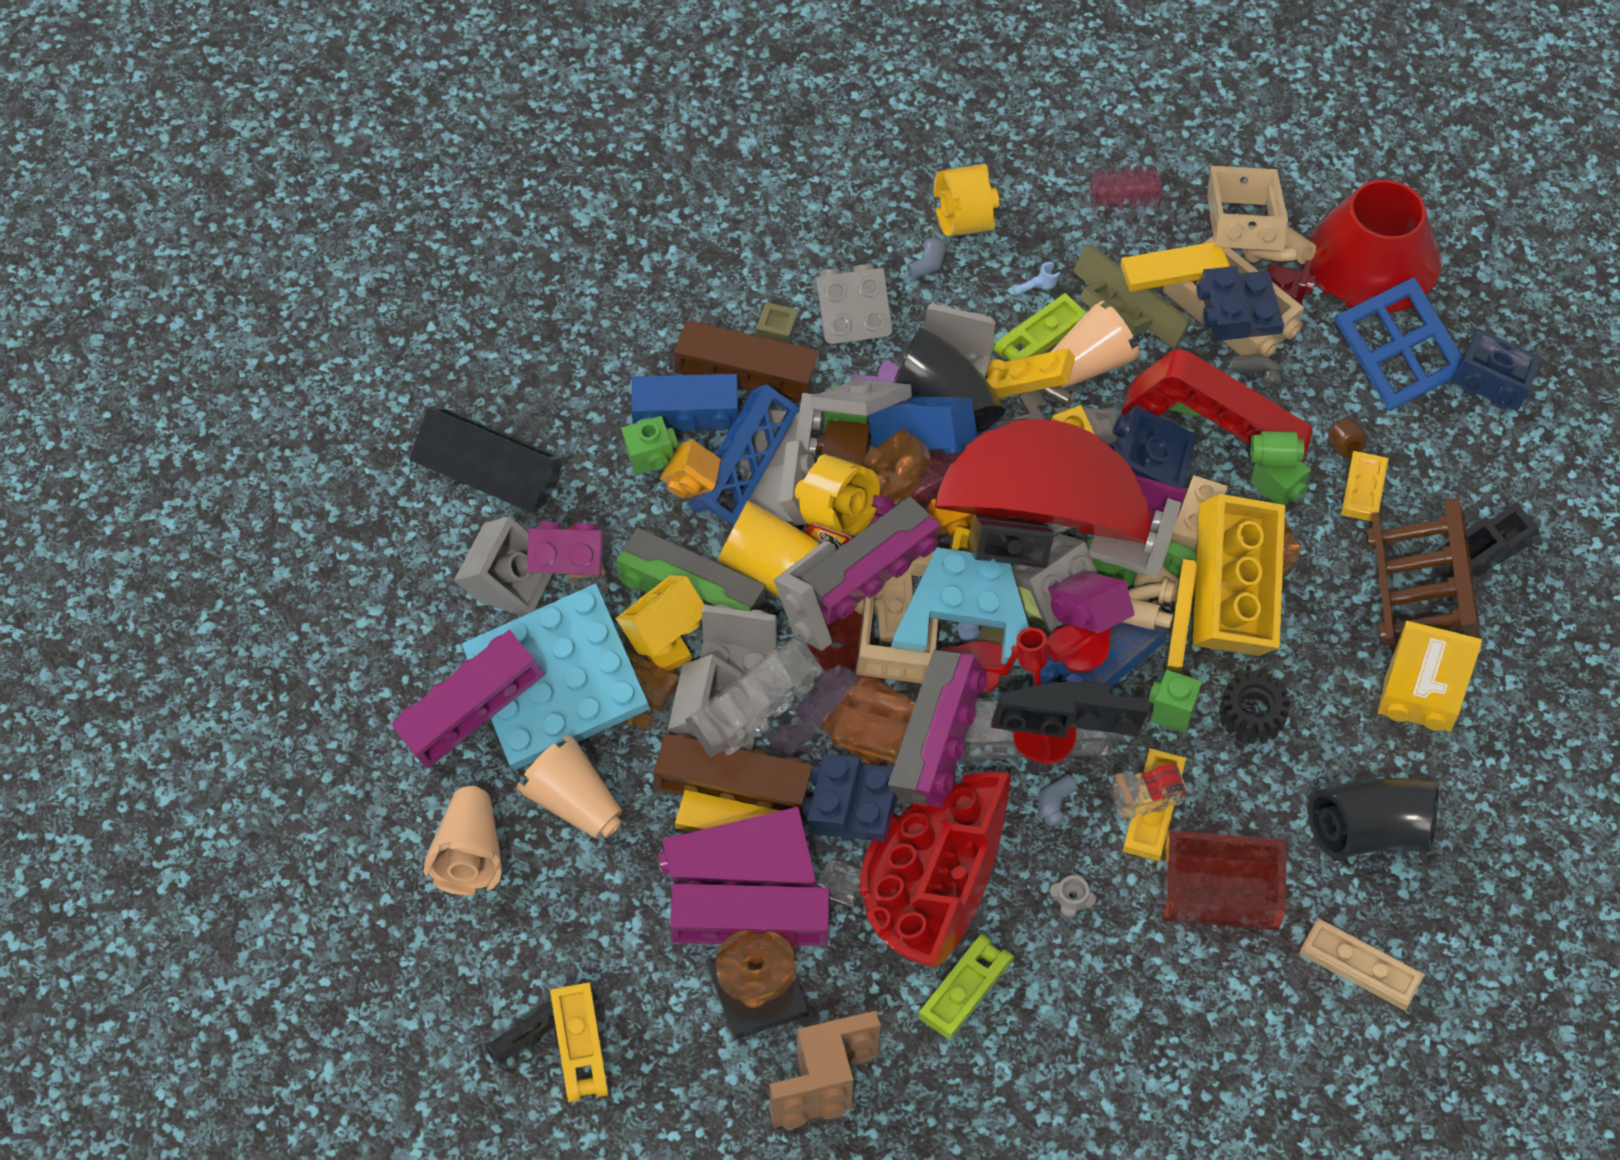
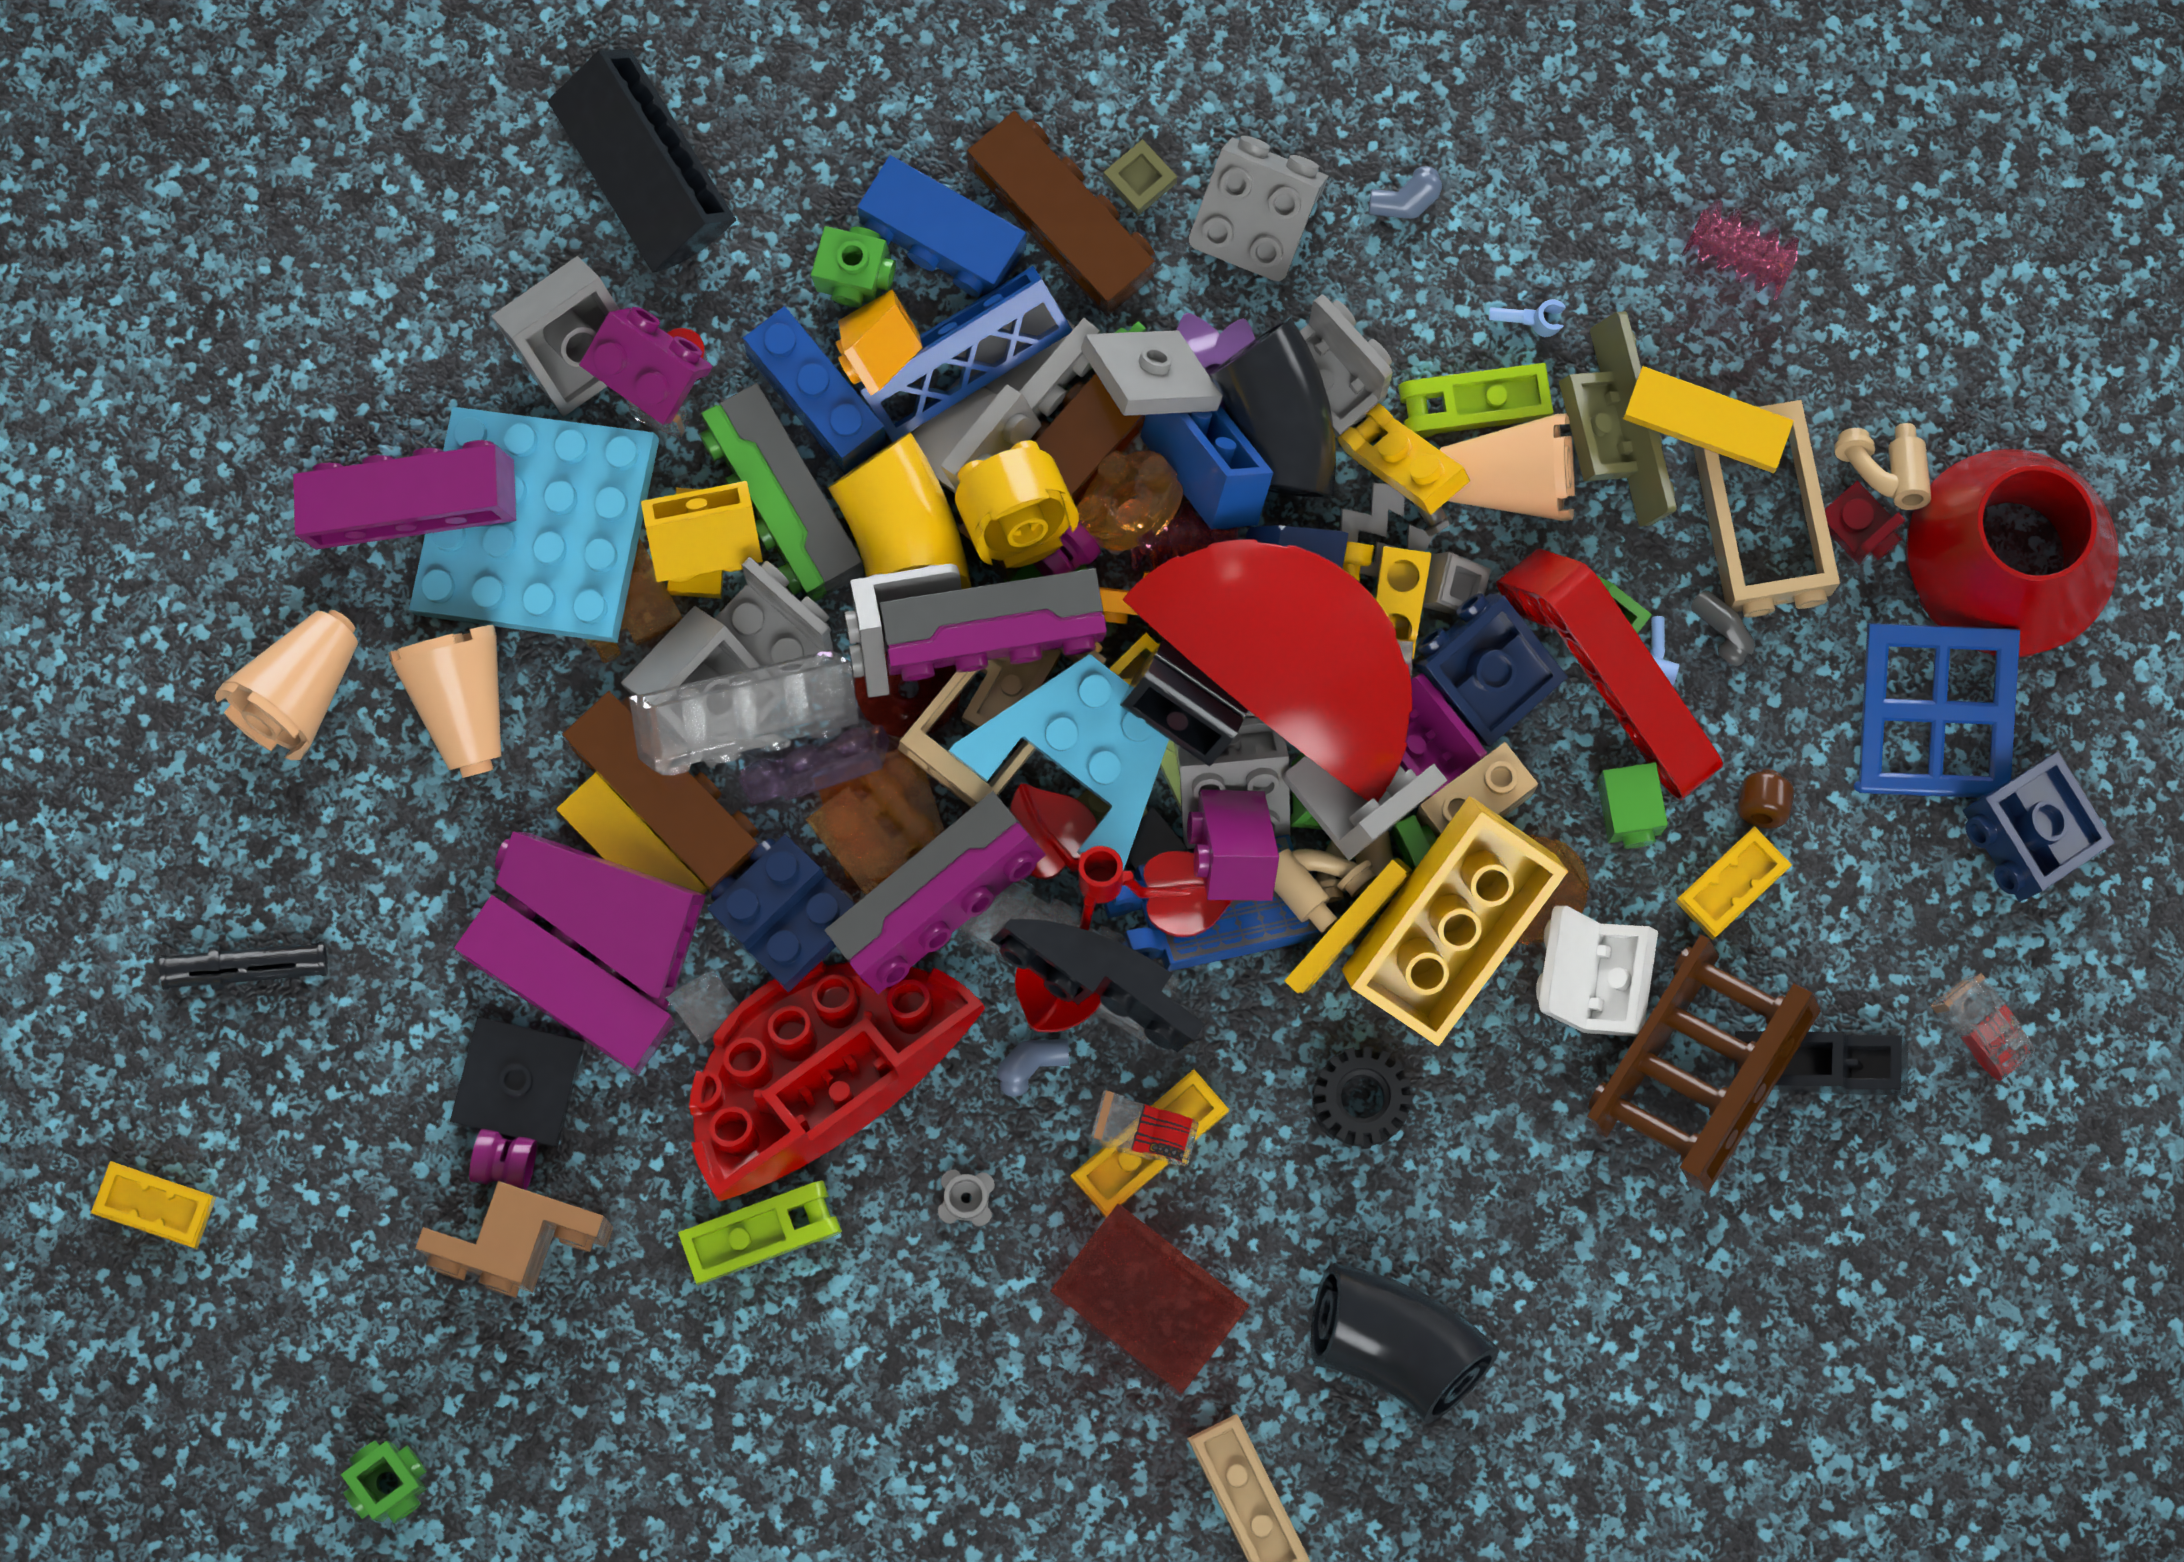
camera: 30 degrees right, 20 degrees up
yellow plate [550,983,608,1103] -> none
clear orange plate [716,930,795,1007] -> none
sticker [805,523,852,551] -> none
yellow brick [934,164,999,236] -> none
bright green brick [1148,670,1202,733] -> none
dark blue plate [1196,266,1284,341] -> none
tan window [1207,166,1288,251] -> none
bright green brick [1251,431,1304,468] -> none
yellow slope [1377,621,1482,732] -> none
none -> magenta wheel [469,1129,537,1190]
none -> blue brick [743,306,886,474]
none -> white bracket [1536,905,1658,1037]
none -> clear leg [1930,973,2036,1081]

